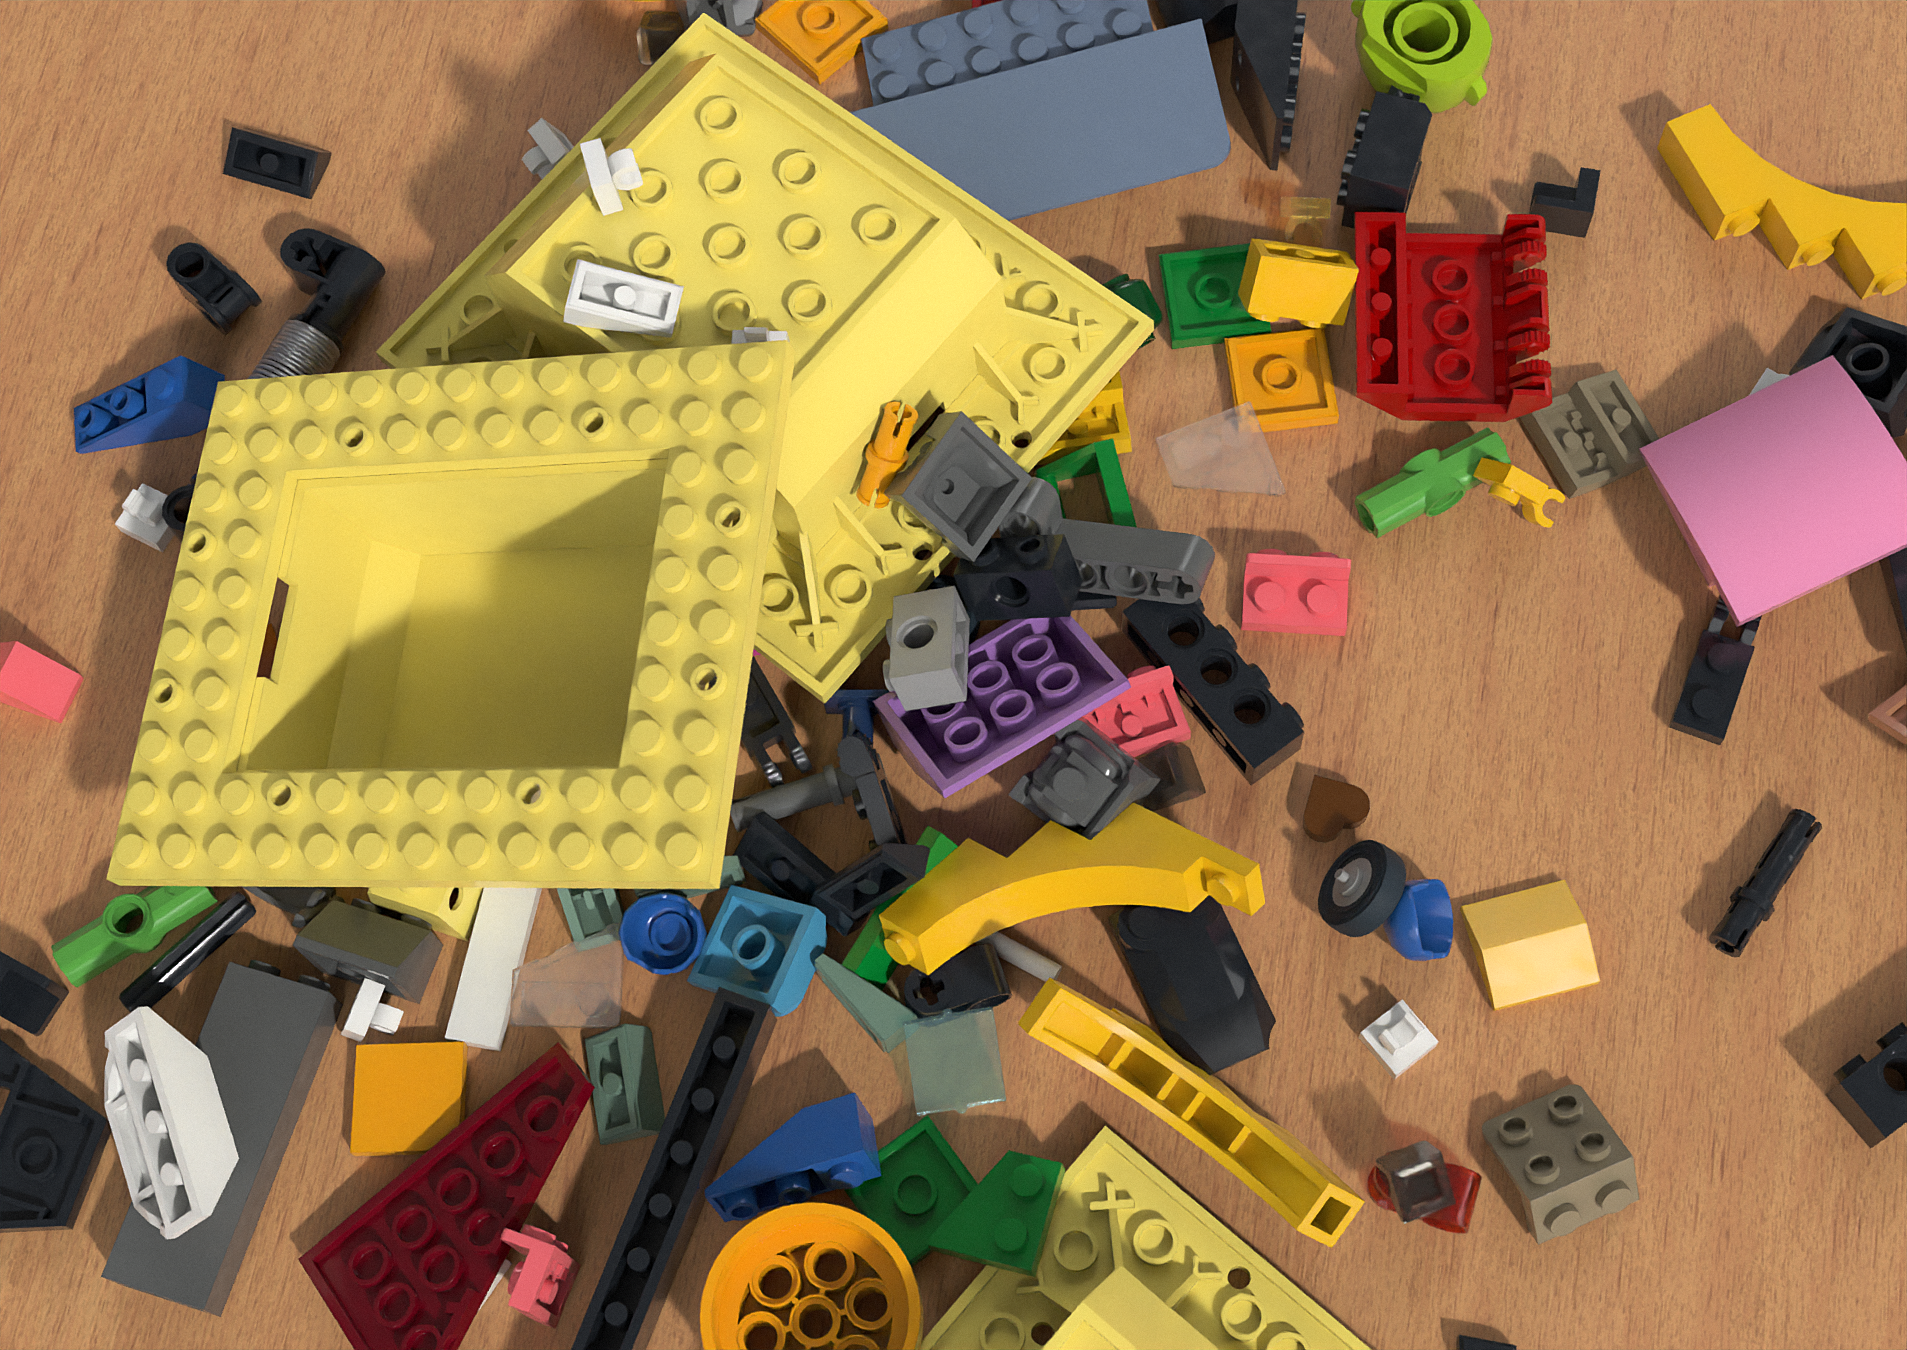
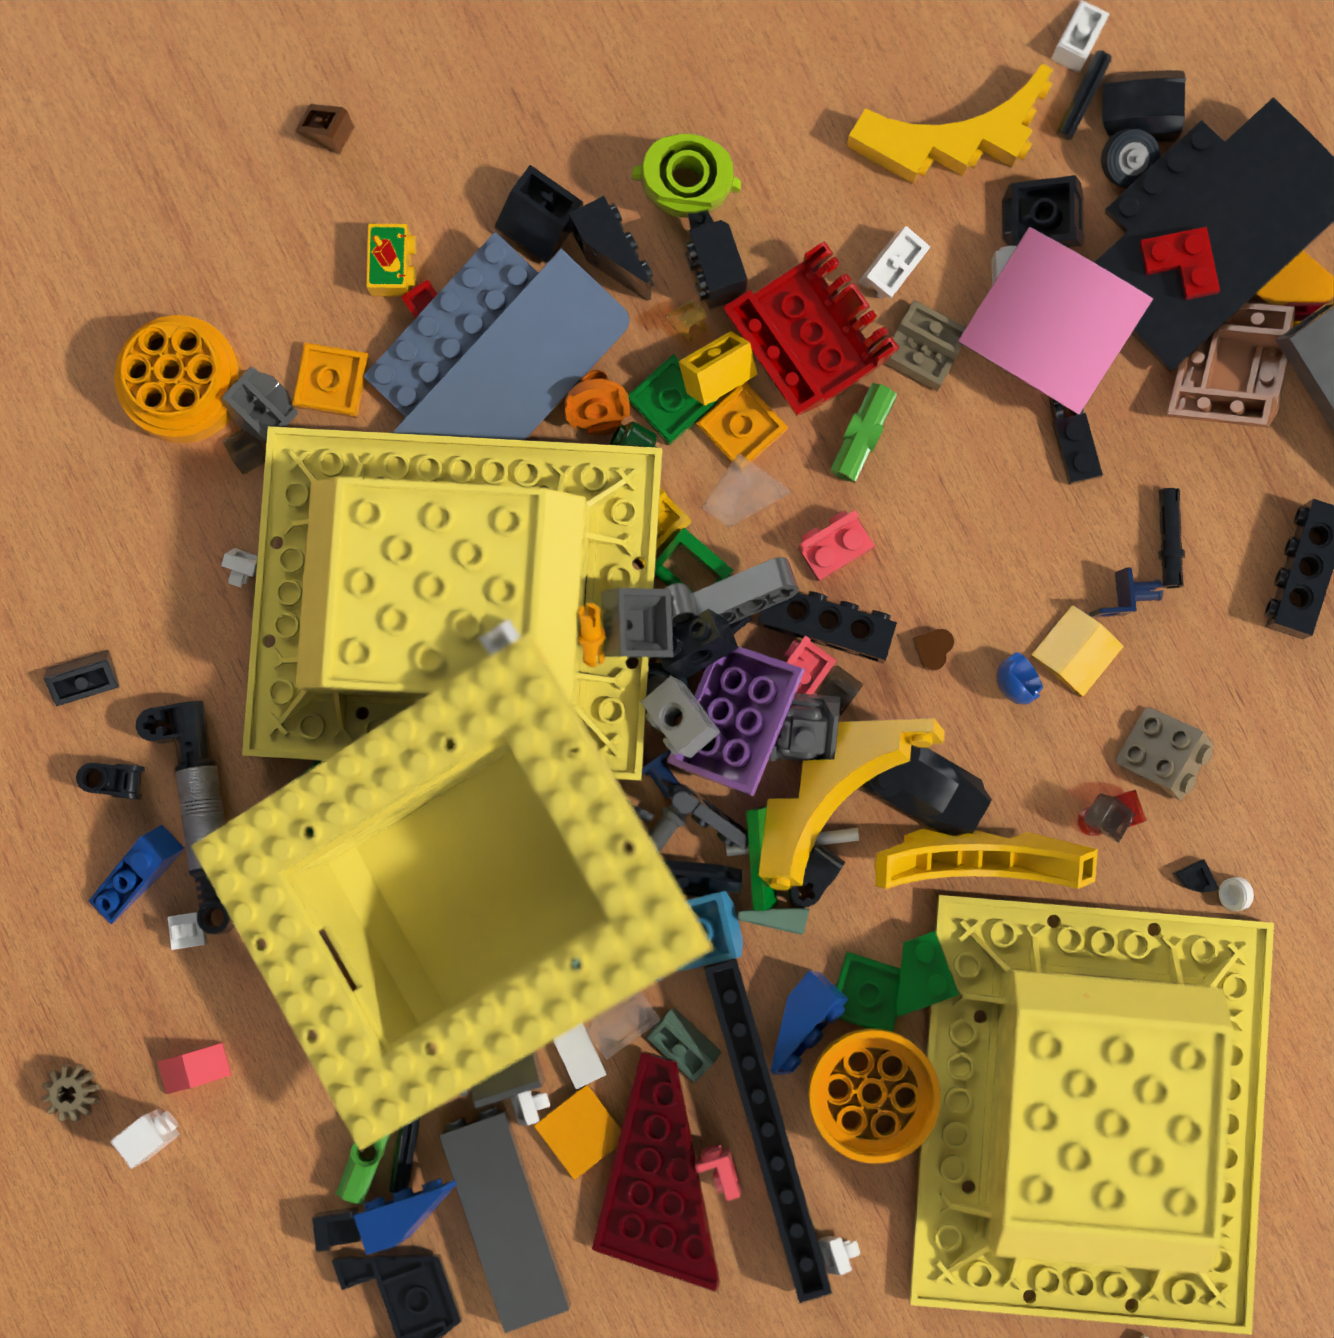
camera: 40 degrees left, 15 degrees up
white wedge [104,1007,239,1239] -> none
white slope [563,259,684,338] -> none
white tile [580,138,643,216] -> none
black slope [814,843,930,920] -> none
clear light blue piece [902,1006,1006,1116] -> none
black wheel [1318,840,1406,937] -> none
white tile [1358,999,1438,1080] -> none
yellow plate [1473,457,1565,528] -> none
black panel [1529,167,1601,238] -> none
none -> blue slope [354,1178,457,1255]
none -> orange tile [565,370,630,435]
none -> white hinge [858,226,930,299]
none -> dark blue bracket [1089,567,1163,618]

